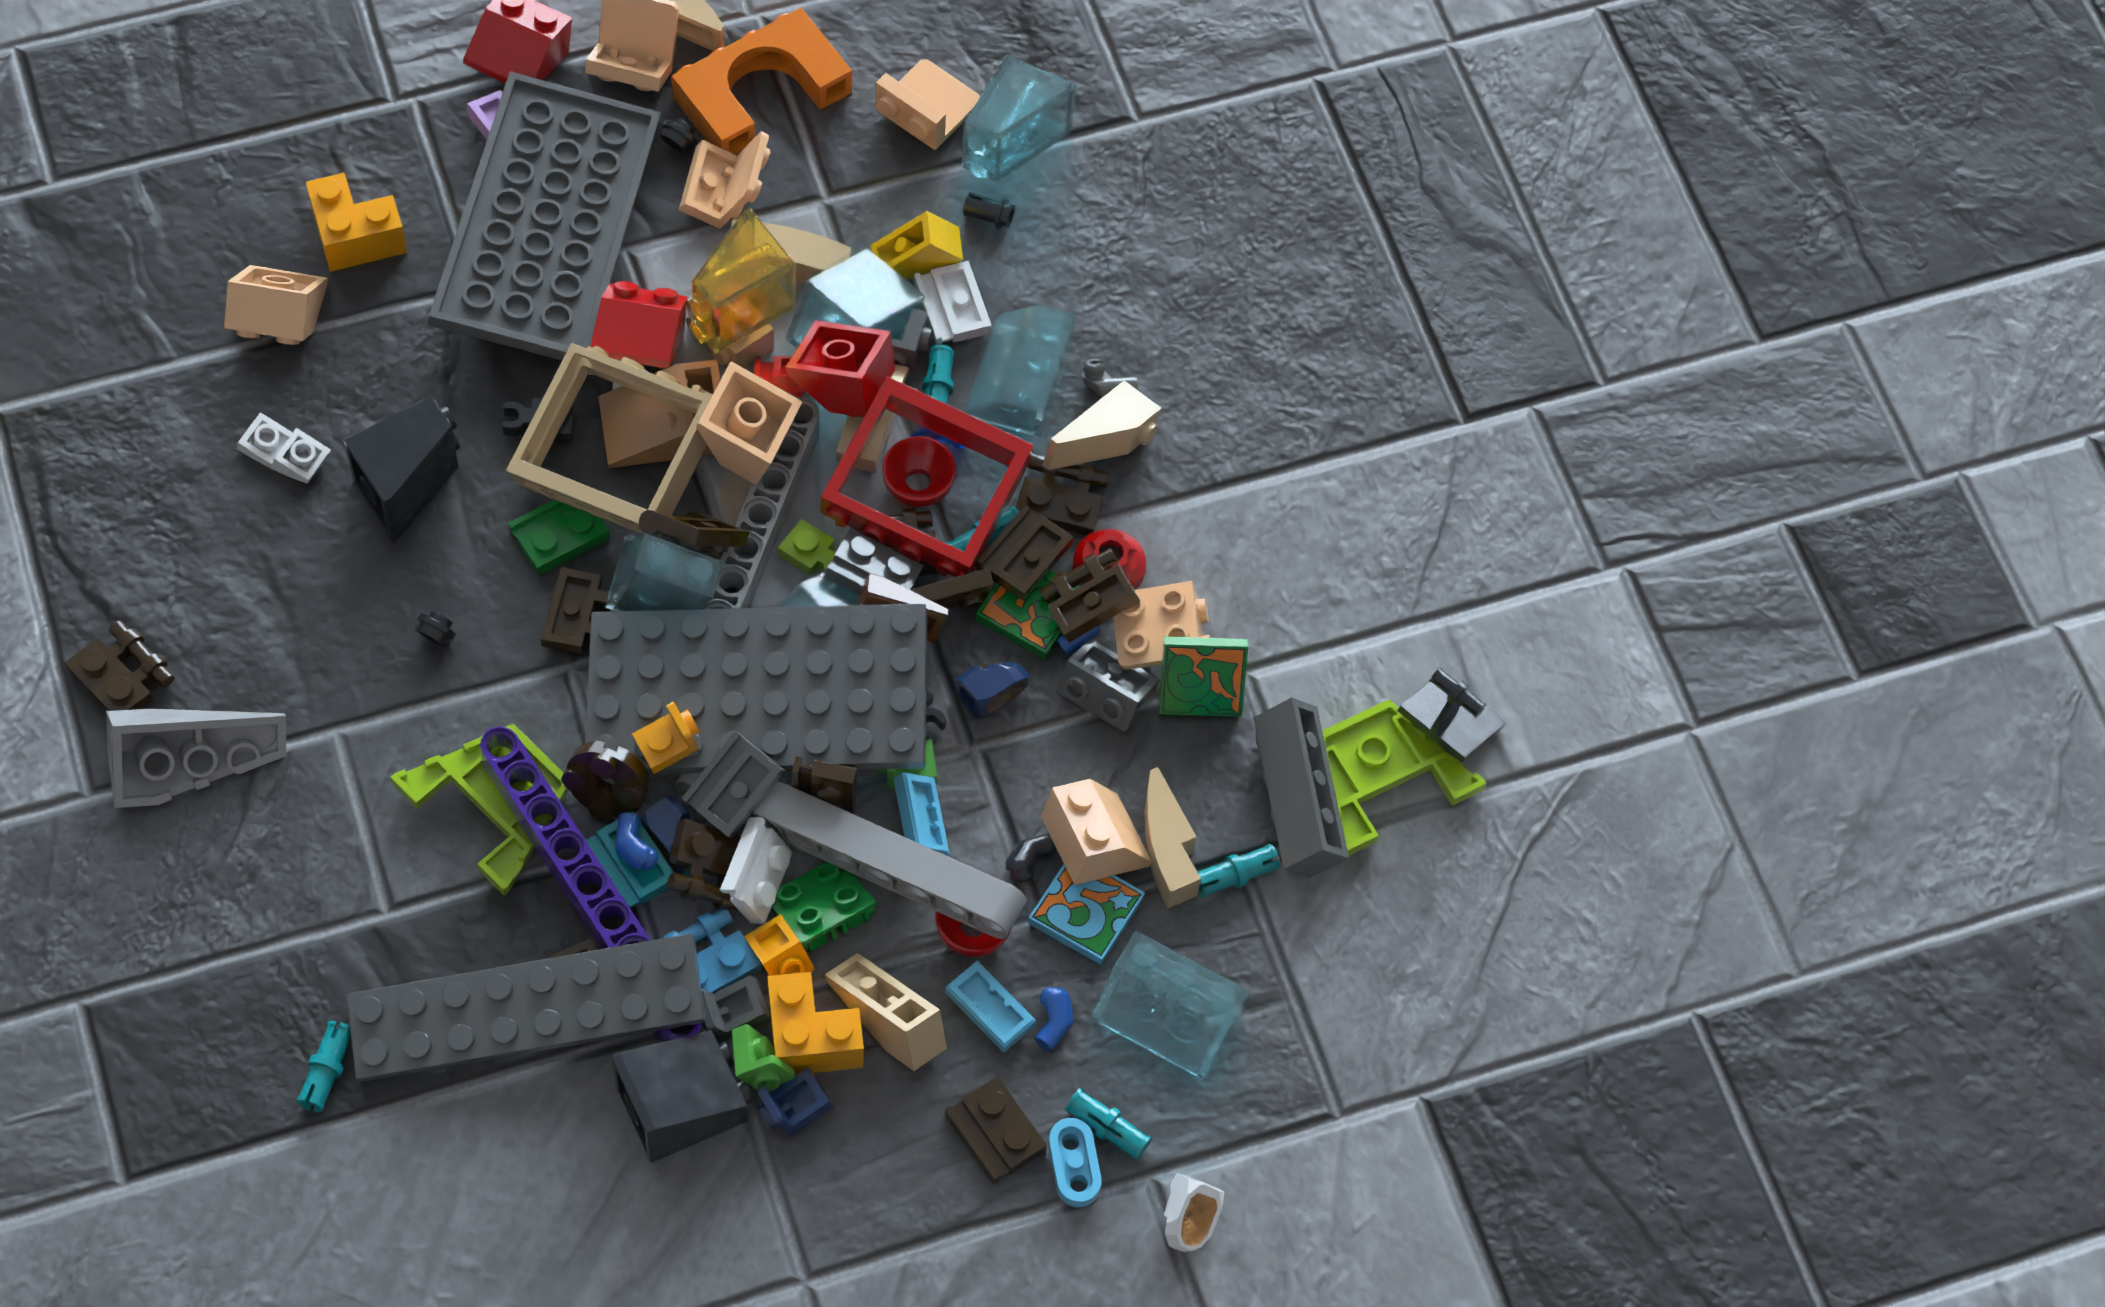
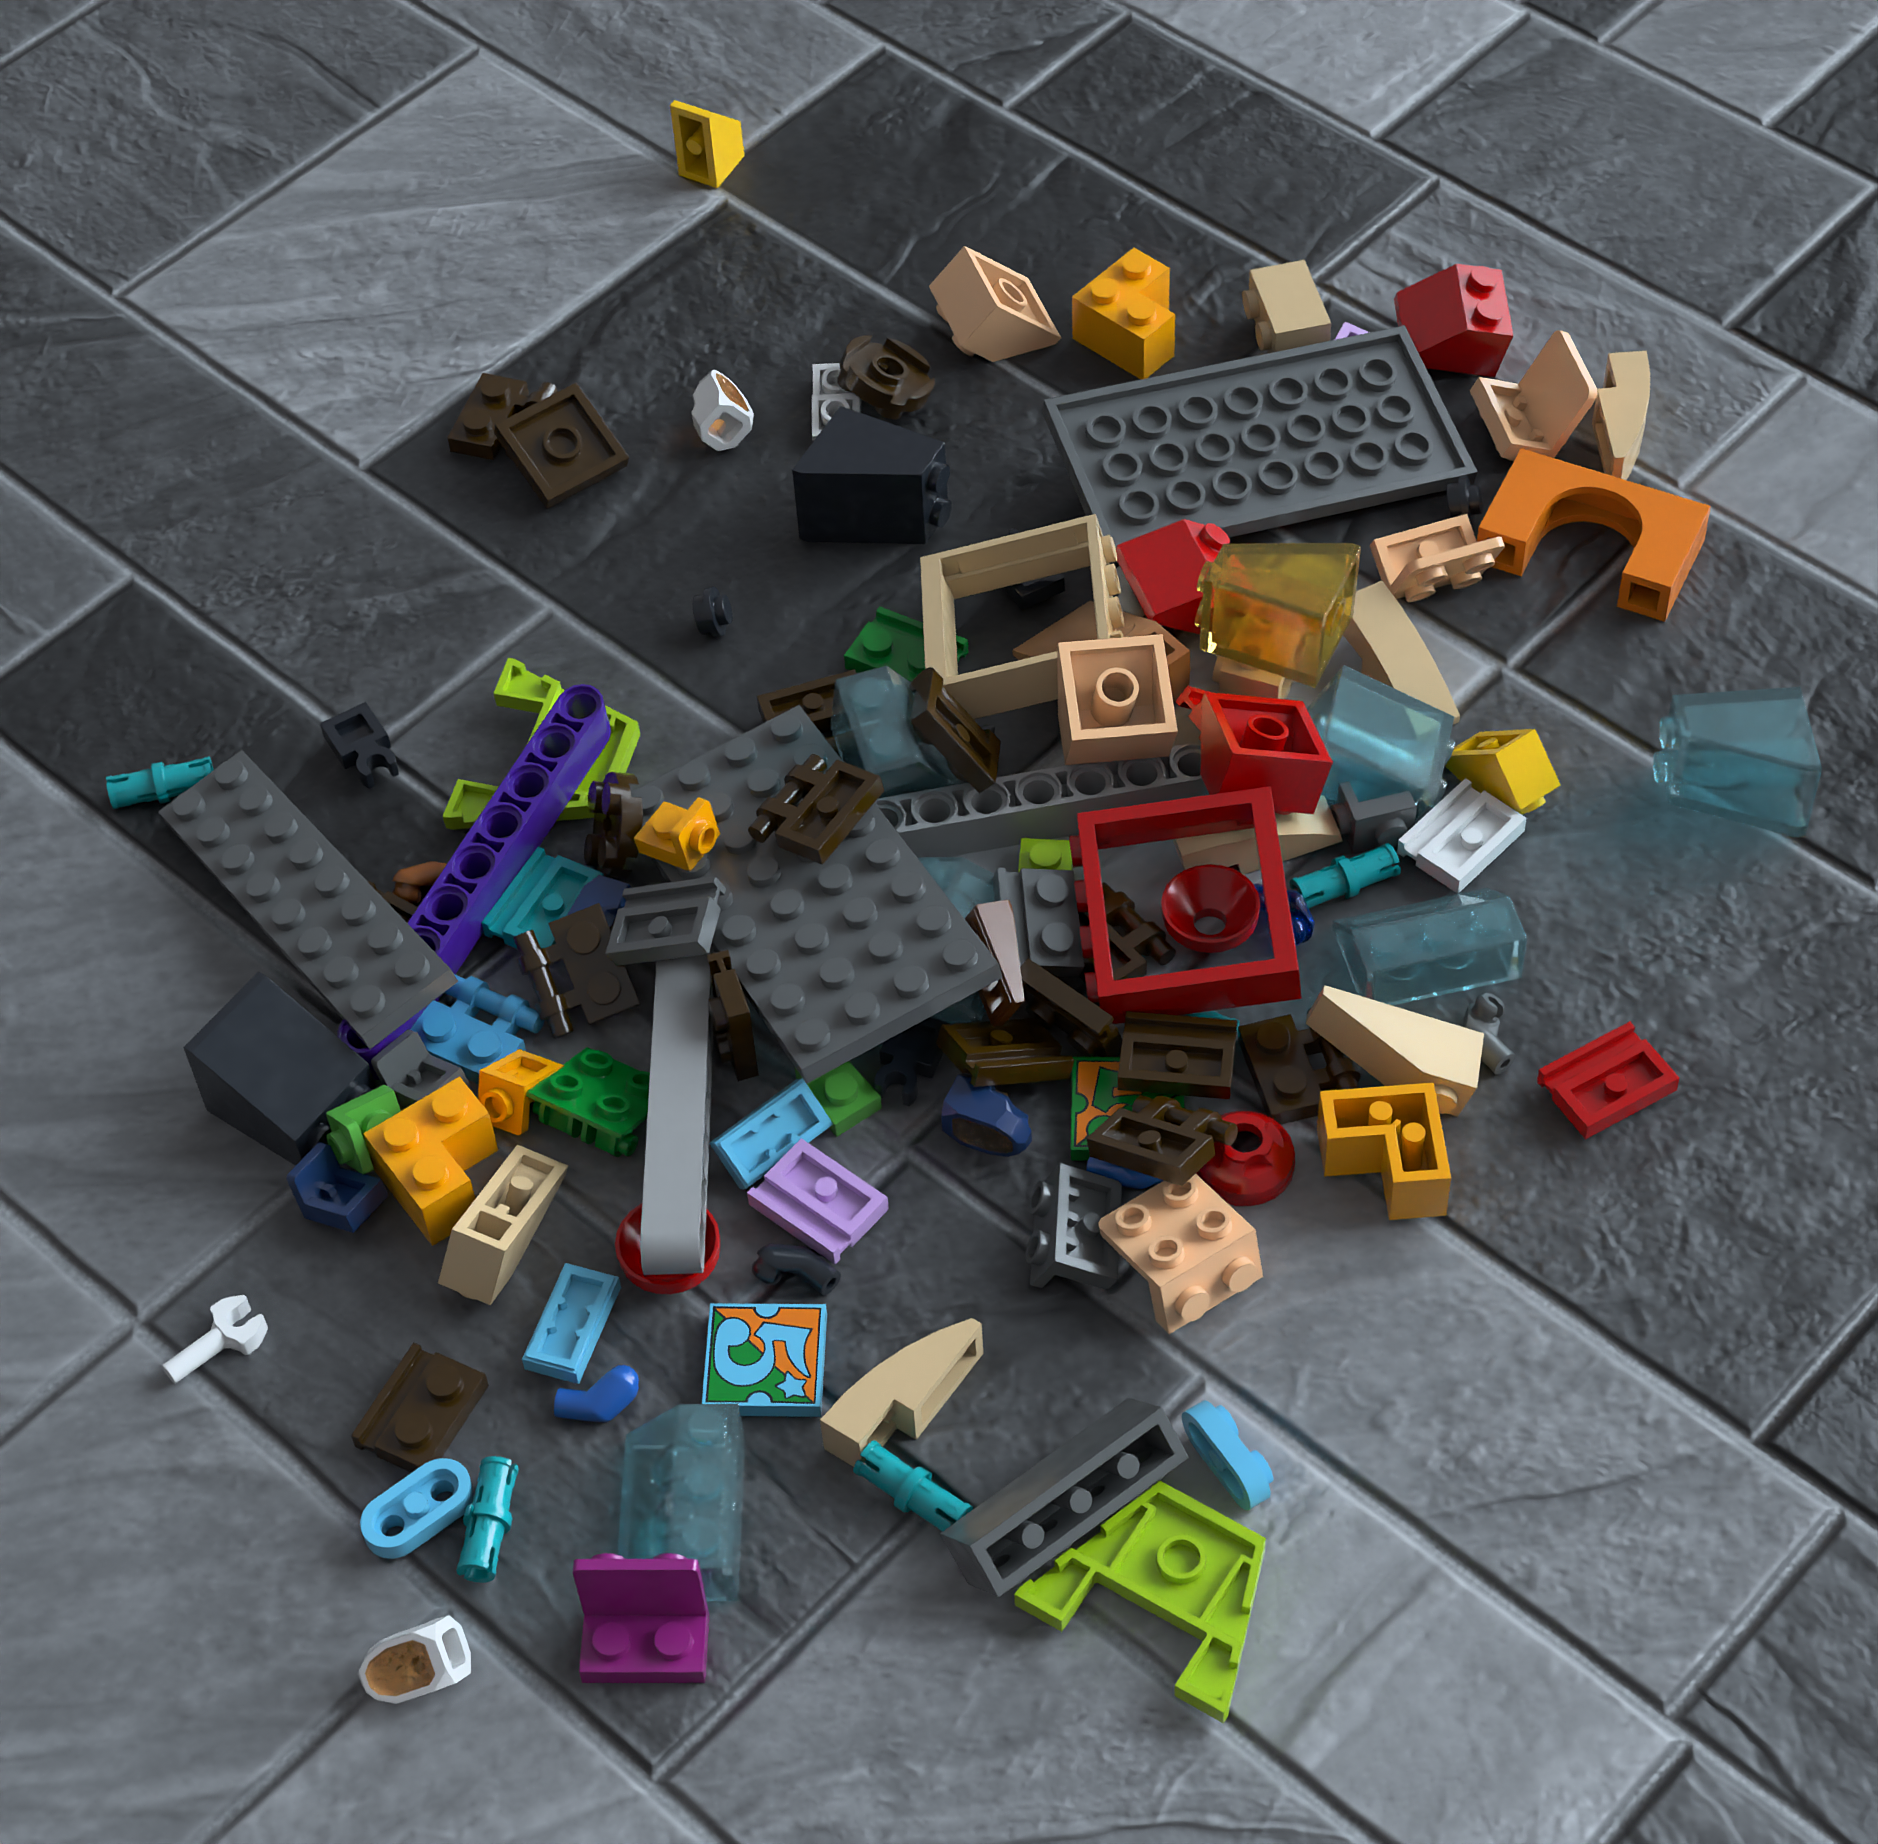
camera: 70 degrees right, 10 degrees down
light grey wedge [106,709,286,808] -> none
blue arm [615,813,658,871] -> none
white plate [720,817,793,924] -> none
light nougat bracket [875,59,980,150] -> none
black pin [963,191,1015,229] -> none
light nougat slope [1041,779,1152,885] -> none
tile [1159,636,1248,717] -> none
plate [1397,667,1506,763] -> none
none -> white bar [161,1295,268,1384]
none -> black plate [320,702,399,789]
none -> dark orange arm [392,861,447,904]
none -> dark brown plate [494,382,629,509]
none -> magenta bracket [572,1553,710,1683]
none -> white rock [691,370,754,451]
none -> lavender plate [747,1138,889,1265]
none -> dark brown plate [748,754,884,865]
none -> dark brown plate [837,335,935,419]
none -> dark brown plate [936,1018,1074,1087]
none -> medium azure plate [1181,1400,1273,1511]
none -> tan brick [1243,260,1331,353]
none -> light orange brick [1317,1082,1451,1220]
none -> red plate [1537,1021,1680,1140]

